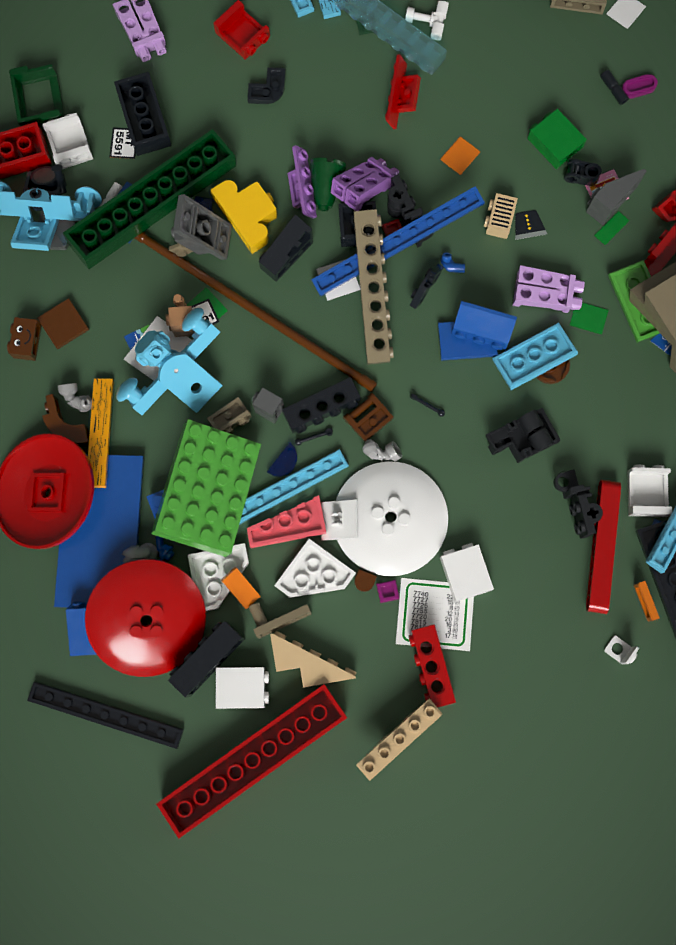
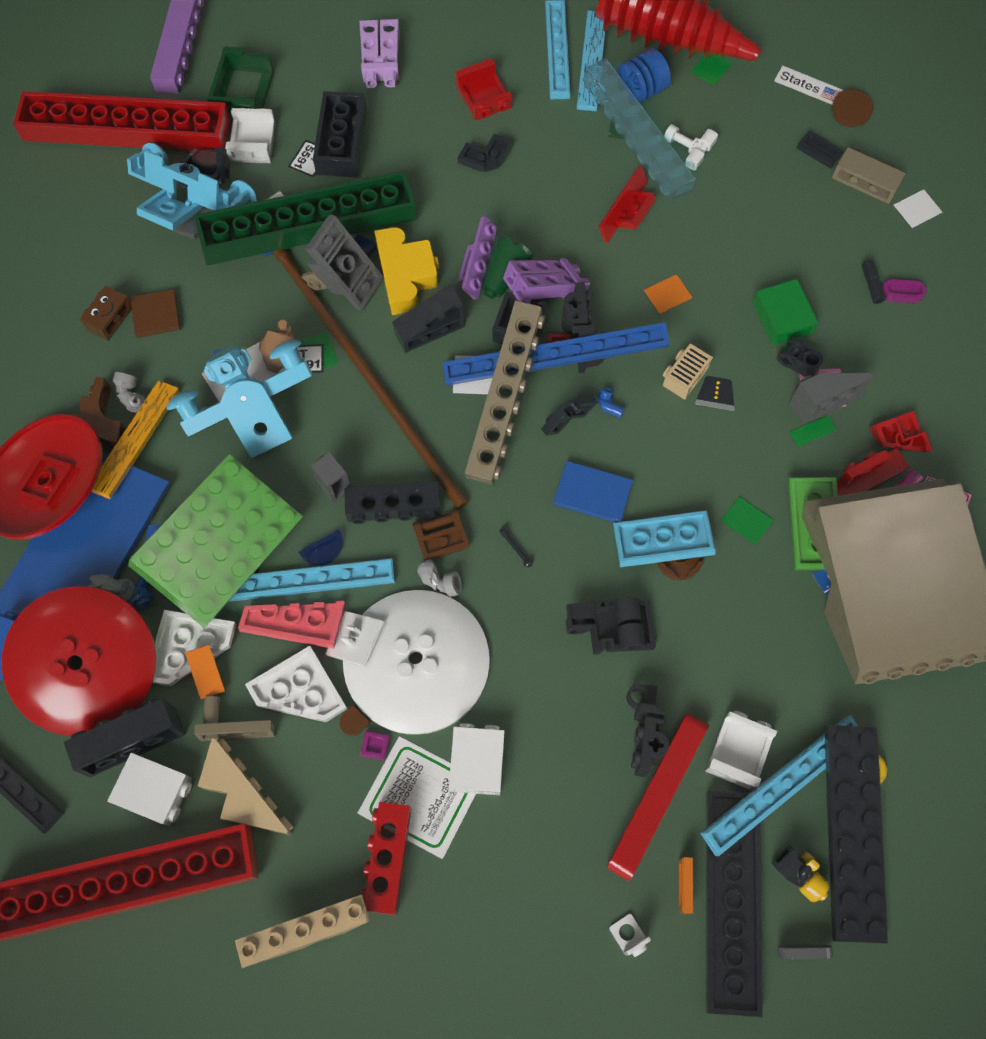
camera: 20 degrees right, 10 degrees down
dark tan bracket [207,397,252,434] -> none
black hinge [295,428,333,446] -> none
blue slope [452,301,517,350] -> none
lavender hips [512,265,585,313] -> none

